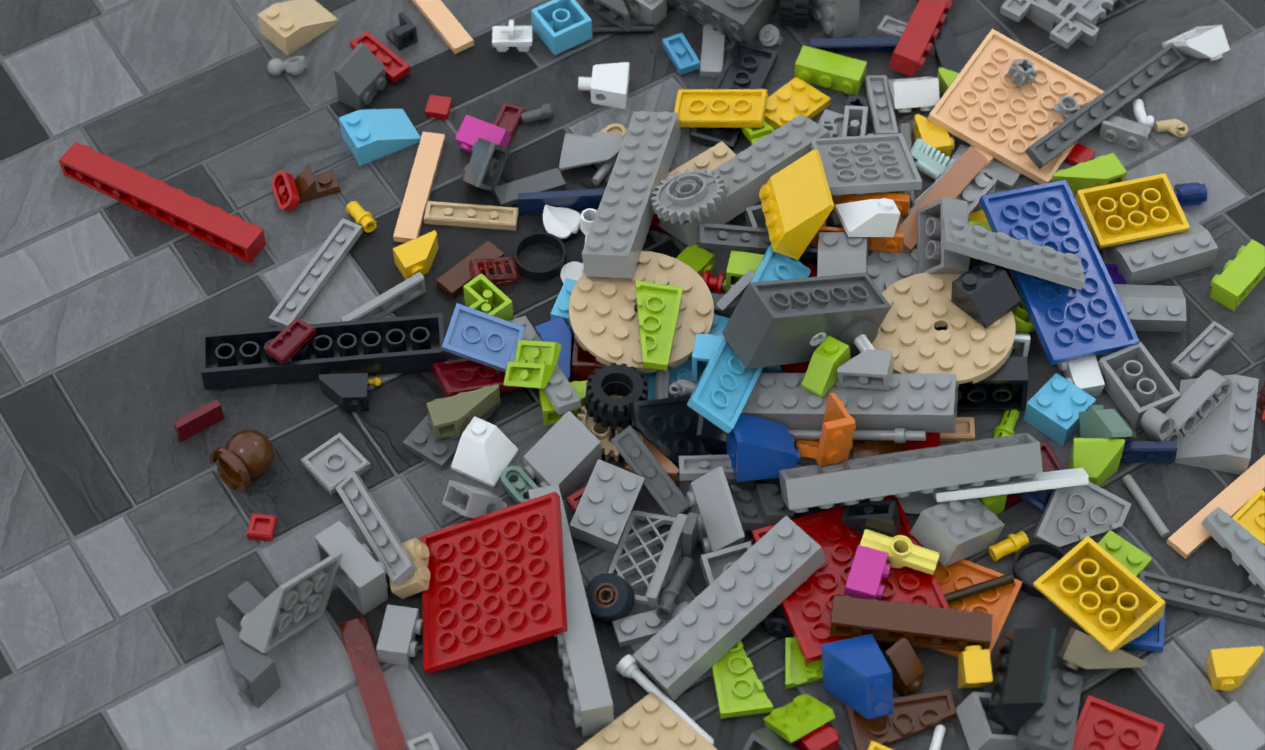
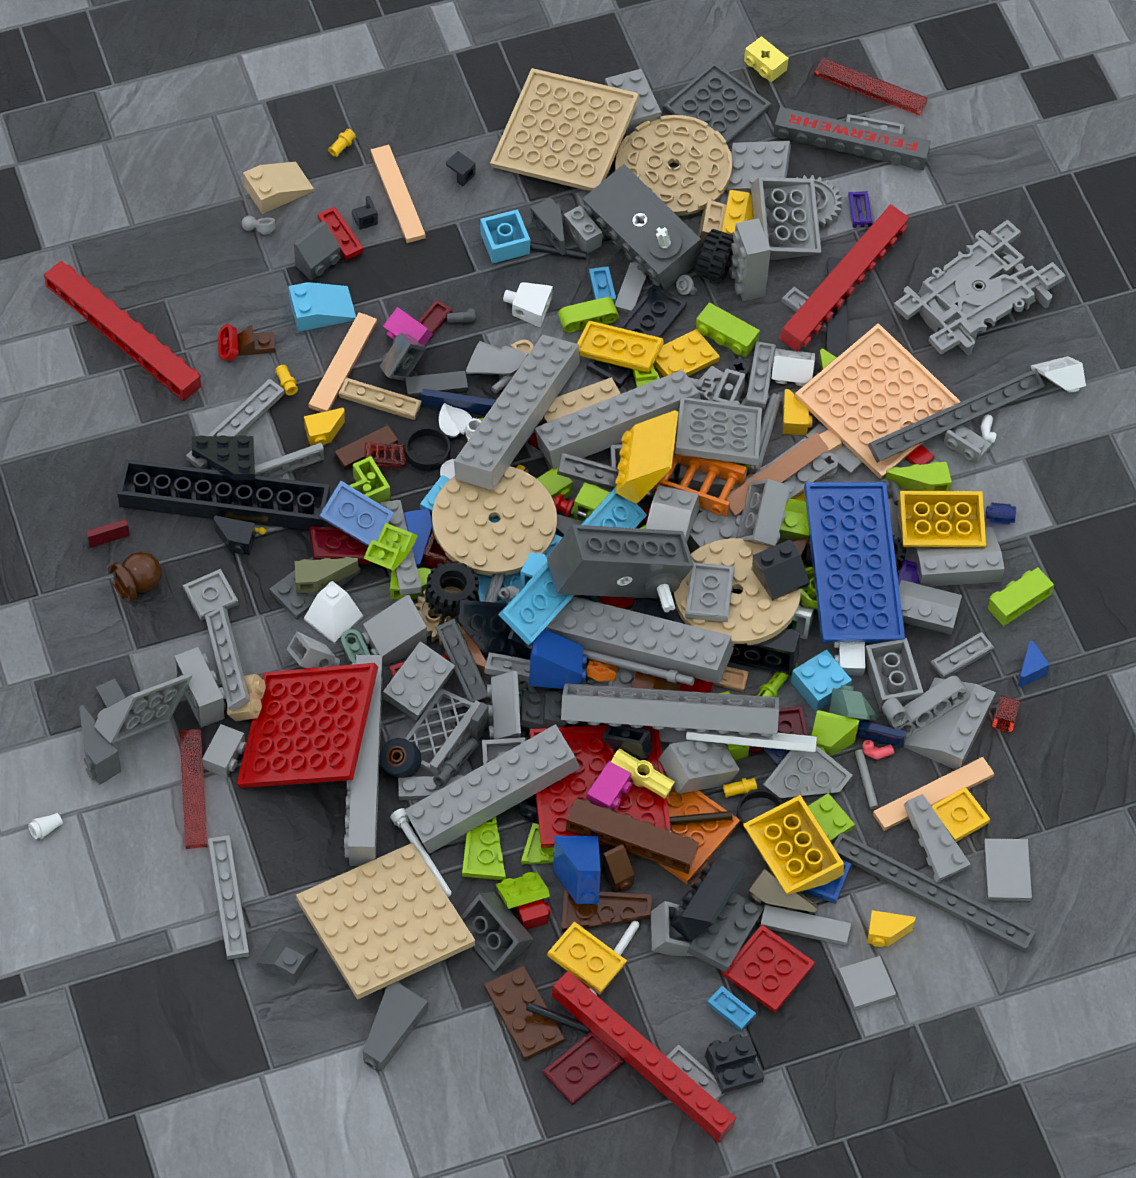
camera: 10 degrees right, 5 degrees up
red tile [247,513,278,542] -> none
dark red plate [264,317,316,365] -> none
red tile [425,95,452,120] -> none
white hips [492,20,532,52] -> none
lime wing [635,280,683,371] -> none
light grey gear [650,168,727,225] -> none
light grey tile [717,270,755,311] -> none
lime slope [801,336,851,398] -> none
dark blue tile [808,37,899,53] -> none
orange bracket [816,392,856,467] -> none
white slope [834,198,900,237] -> none
light grey slope [837,349,894,390] -> none
light aqua piece [910,139,954,180] -> none
light grey plate [940,217,1085,290] -> none
yellow slope [958,645,993,689] -> none
light grey gear [1007,58,1038,87] -> none
light grey plate [1053,96,1080,119] -> none
tan arm [1154,119,1189,137] -> none
none -> black plate [192,435,255,480]
none -> lime beam [558,297,619,333]
none -> light grey tile [685,562,734,622]
none -> light grey tile [761,905,851,946]
none -> coral arm [862,740,894,760]

